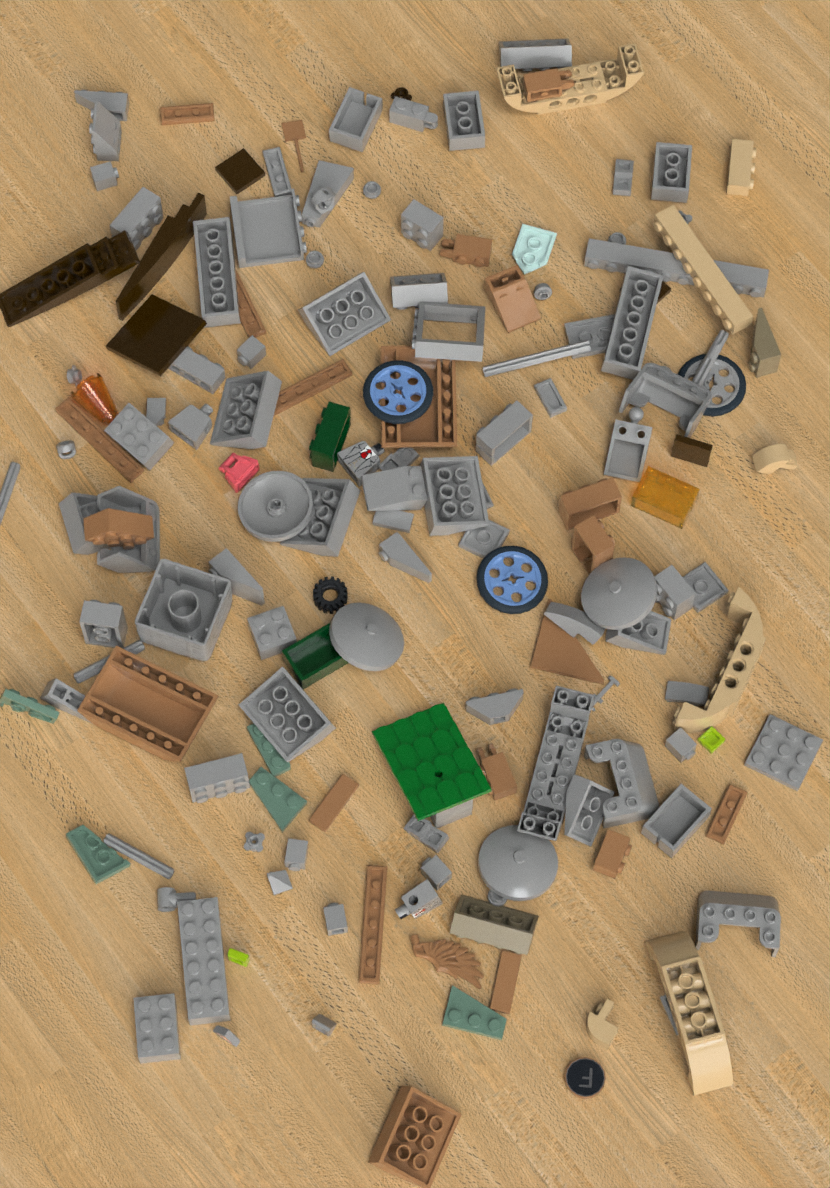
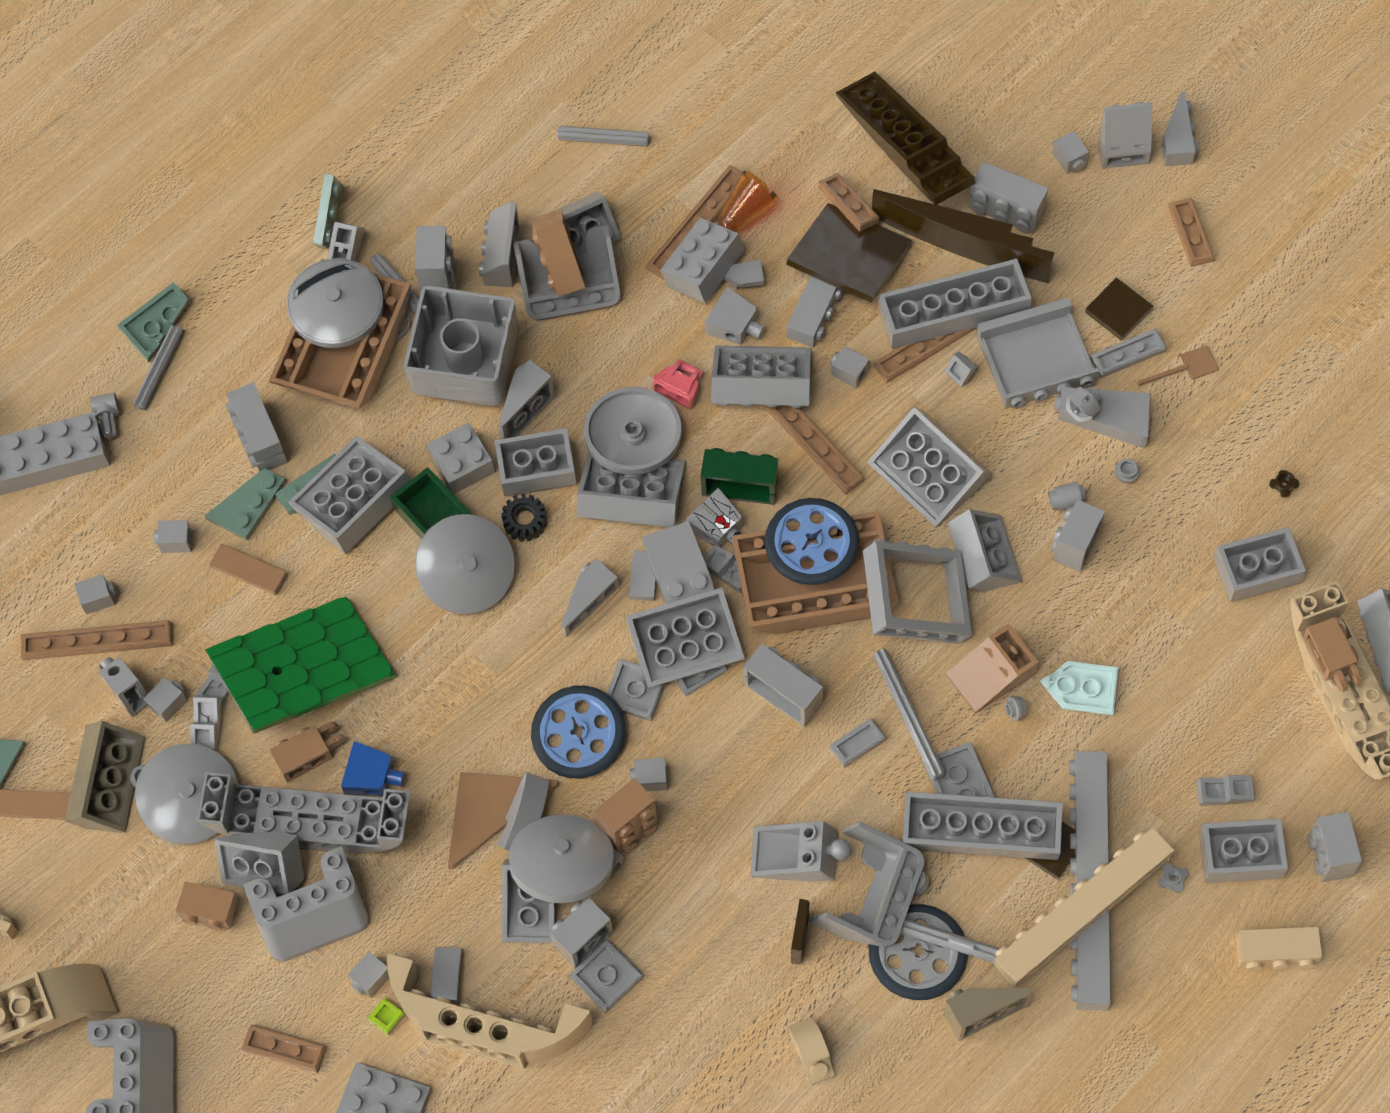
camera: 85 degrees right, 0 degrees up
light grey tile [56,440,76,459] -> none
light grey plate [67,365,82,387] -> none
lime tile [227,948,250,967] -> none
light grey plate [244,832,265,852] -> none
light grey slope [267,870,293,895] -> none
light grey plate [306,251,324,268] -> none
light grey piece [329,87,383,152] -> none
light grey brick [389,96,438,132] -> none
medium nougat animal [410,934,484,990] -> none
medium nougat hinge [439,234,492,267] -> none
light grey slope [465,688,524,725] -> none
medium nougat piece [558,478,622,531] -> none
light grey piece [591,676,620,711] -> none
light grey plate [608,232,626,245] -> none
clear yellow piece [631,466,700,529] -> none
light grey piece [641,784,712,858] -> none
none -> light grey slope [190,695,221,750]
none -> light grey dish [287,258,384,348]
none -> blue torso [341,742,405,797]
none -> light grey slope [479,201,520,287]
none -> light grey brick [494,428,576,496]
none -> light grey brick [630,758,667,791]
none -> medium nougat tile [818,173,880,232]
none -> light grey tile [944,352,978,387]
none -> light grey brick [1048,482,1086,511]
none -> light grey brick [1307,812,1362,882]

